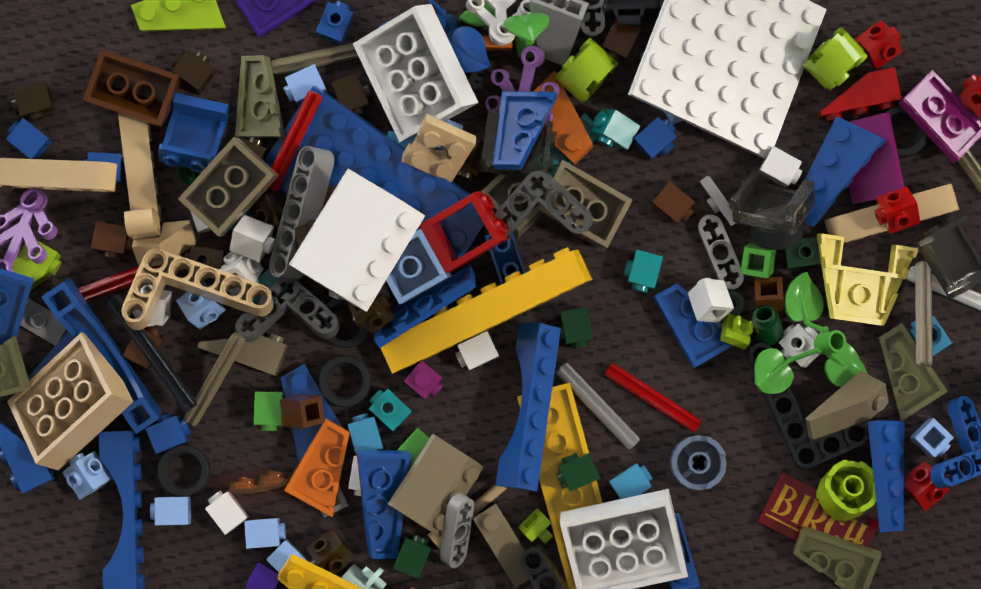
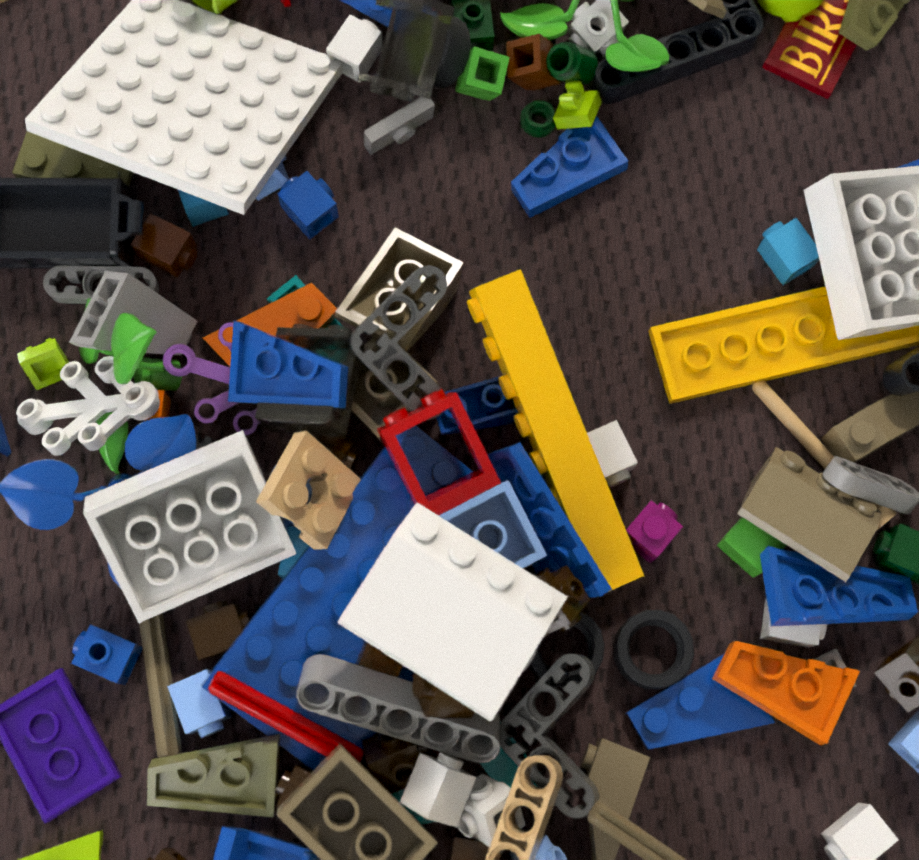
camera: 90 degrees left, 10 degrees down
clear orange slope [229,470,289,493] -> none
light blue brick [244,518,286,549] -> none
bright green brick [254,392,284,431] -> none
reddish brown brick [280,393,325,429] -> none
dark azure brick [348,413,384,456] -> none
teal brick [369,389,412,431] -> none
blue arch [495,323,561,491] -> none
lime tile [518,508,553,544] -> none
lime brick [555,38,619,103] -> none
dark green brick [556,307,593,349] -> none
light grey axle [556,363,640,449] -> none
dark green brick [556,453,600,492] -> none
brick [590,108,640,150] -> none
red axle [605,363,701,432] -> none
teal brick [624,250,663,293] -> none
reddish brown brick [651,181,695,225] -> none
sand blue brick [669,435,727,490] -> none
white brick [688,278,734,323] -> none
light grey beam [697,215,744,290] -> none

